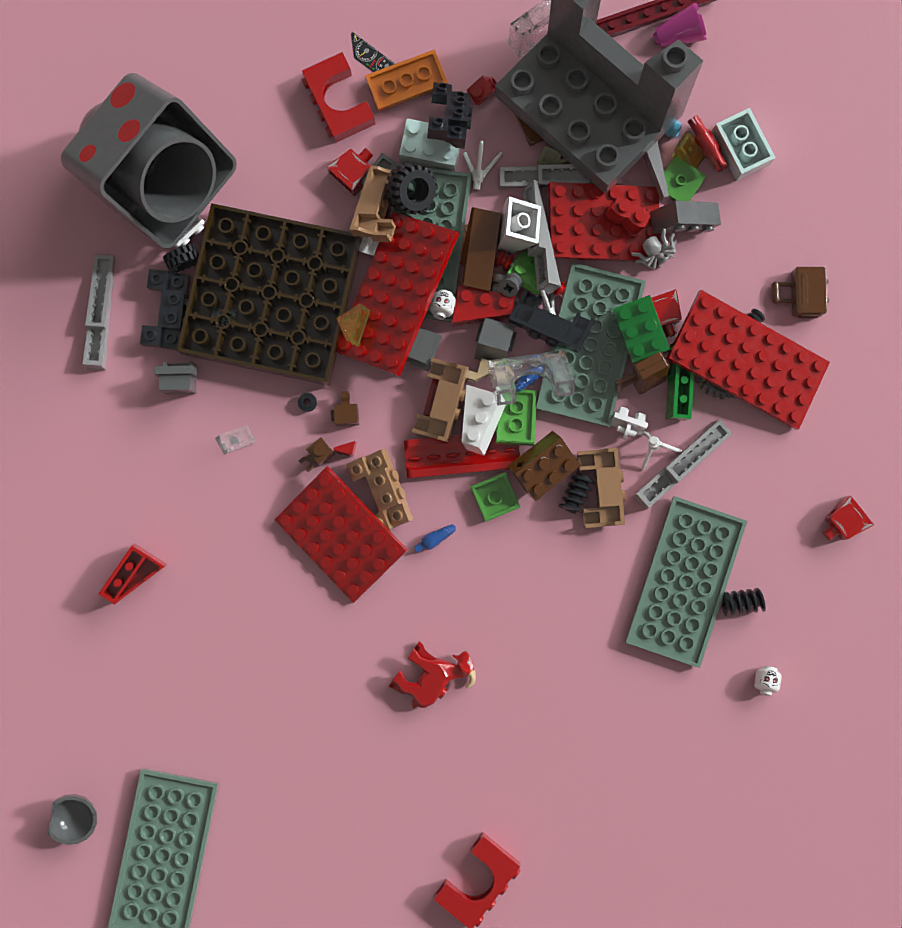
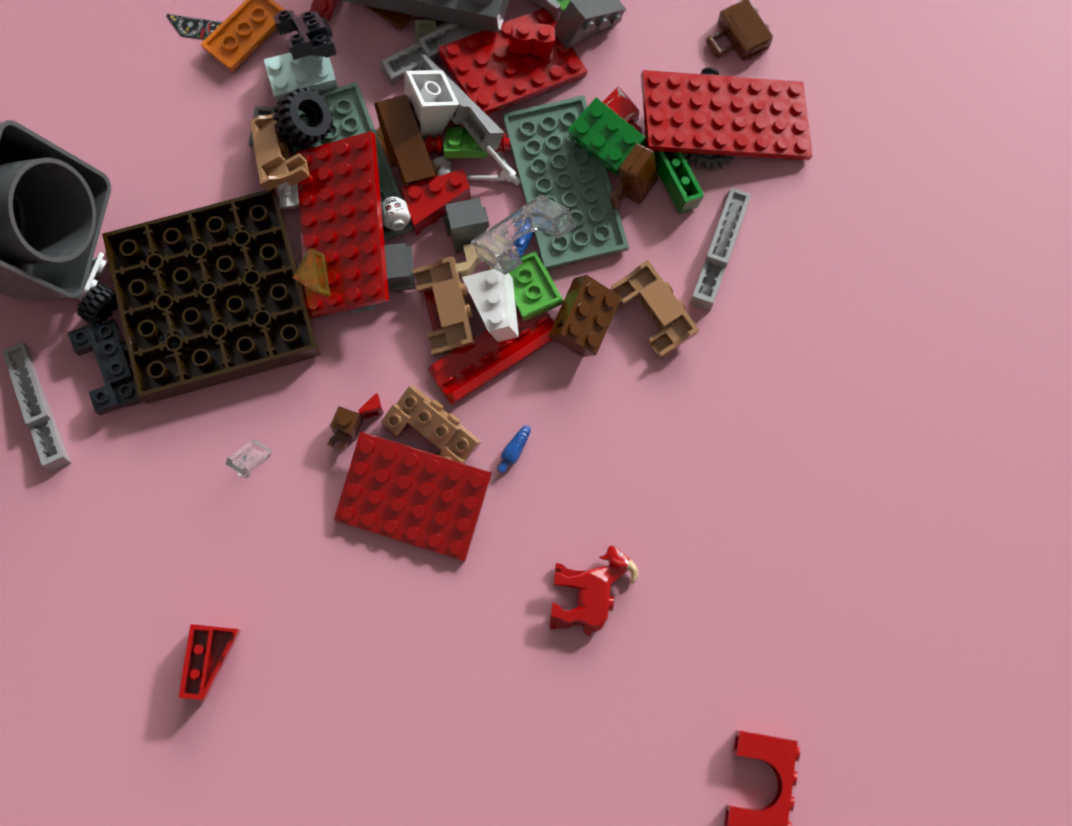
camera: 30 degrees left, 10 degrees down
dark grey plate [154,361,197,394] -> none
black plate [298,393,317,412] -> none
red arch [301,52,376,143] -> none
red torso [327,148,373,196] -> none
reddish brown brick [331,391,359,426] -> none
white plant [463,141,503,190] -> none
bright green plate [470,472,520,522] -> none
dark grey wheel [500,273,523,297] -> none
black bracket [509,289,595,354] -> none
black piece [558,472,595,515] -> none
white hips [611,406,648,440] -> none
sand green plate [625,496,747,668] -> none
light grey animal [631,228,677,269] -> none
white plant [641,431,682,471] -> none
black piece [722,588,766,617] -> none
white head [754,666,782,696] -> none
red torso [823,496,874,541] -> none

